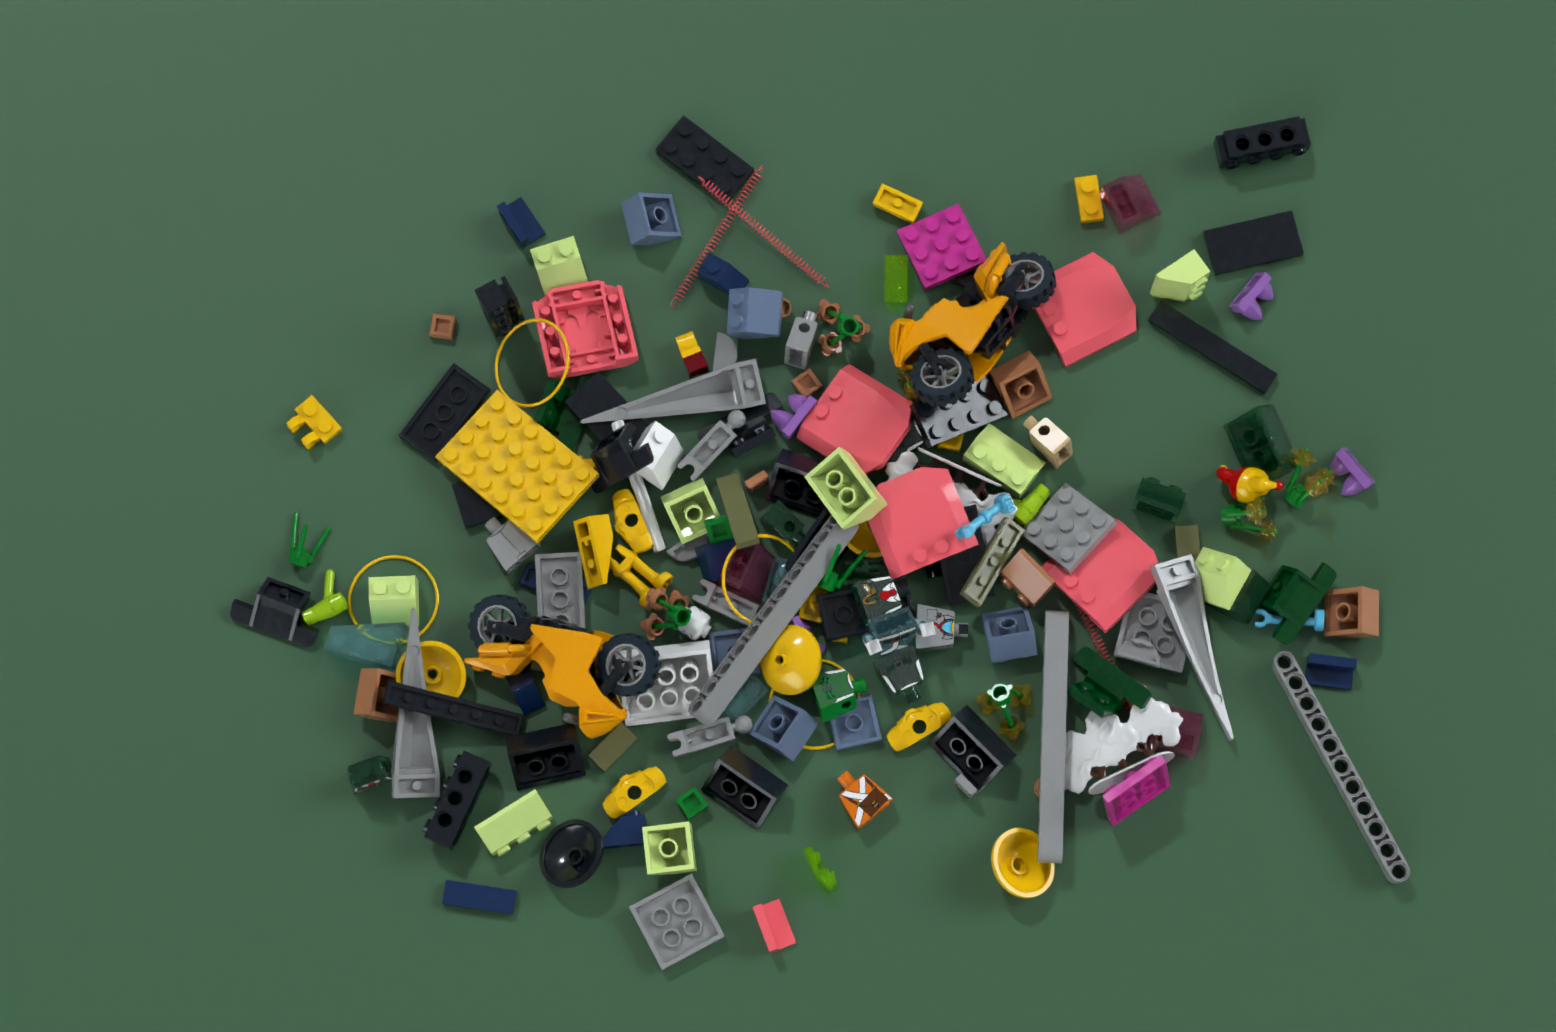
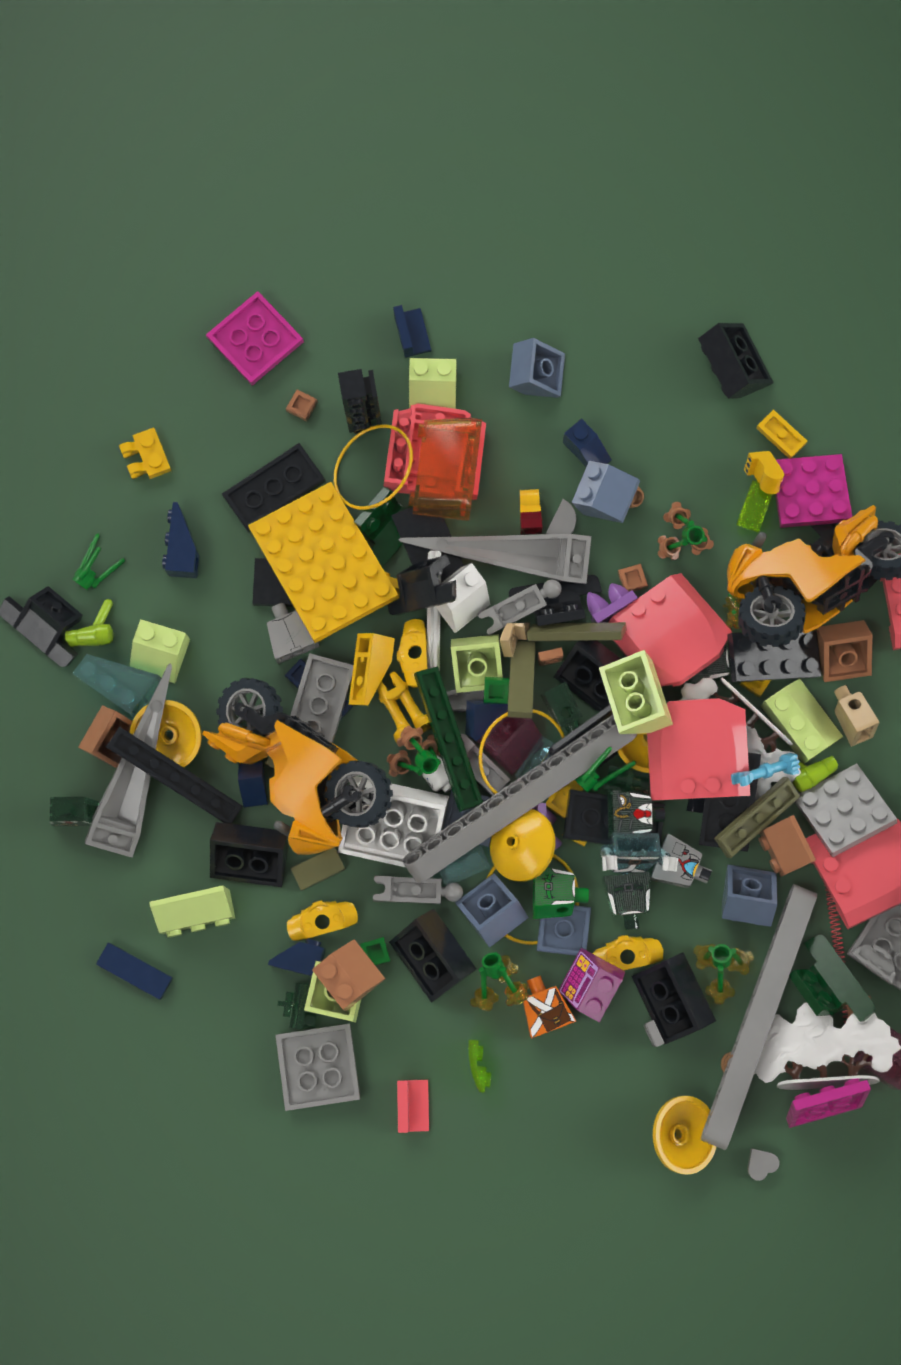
camera: 20 degrees right, 0 degrees up
yellow piece [348,555,439,645] -> none
black brick [423,750,492,850] -> none
black dish [539,819,603,888] -> none
black plate [655,115,754,205] -> none
coral piece [671,165,764,307] -> none
coral piece [698,176,829,288] -> none
light grey torso [784,311,818,370] -> none
none -> dark blue slope [162,502,200,578]
none -> dark pink plate [206,291,304,386]
none -> clear green hips [277,983,316,1029]
none -> nougat slope [312,939,386,1011]
none -> clear orange windscreen [409,418,482,521]
none -> dark green tile [414,666,483,812]
none -> plant [470,952,529,1011]
none -> tan slope [499,623,531,657]
none -> olive tile [527,622,626,641]
none -> magenta slope [559,948,625,1023]
none -> black slope [698,323,773,399]
none -> yellow leg [744,451,784,494]
none -> light grey tile [747,1148,779,1181]

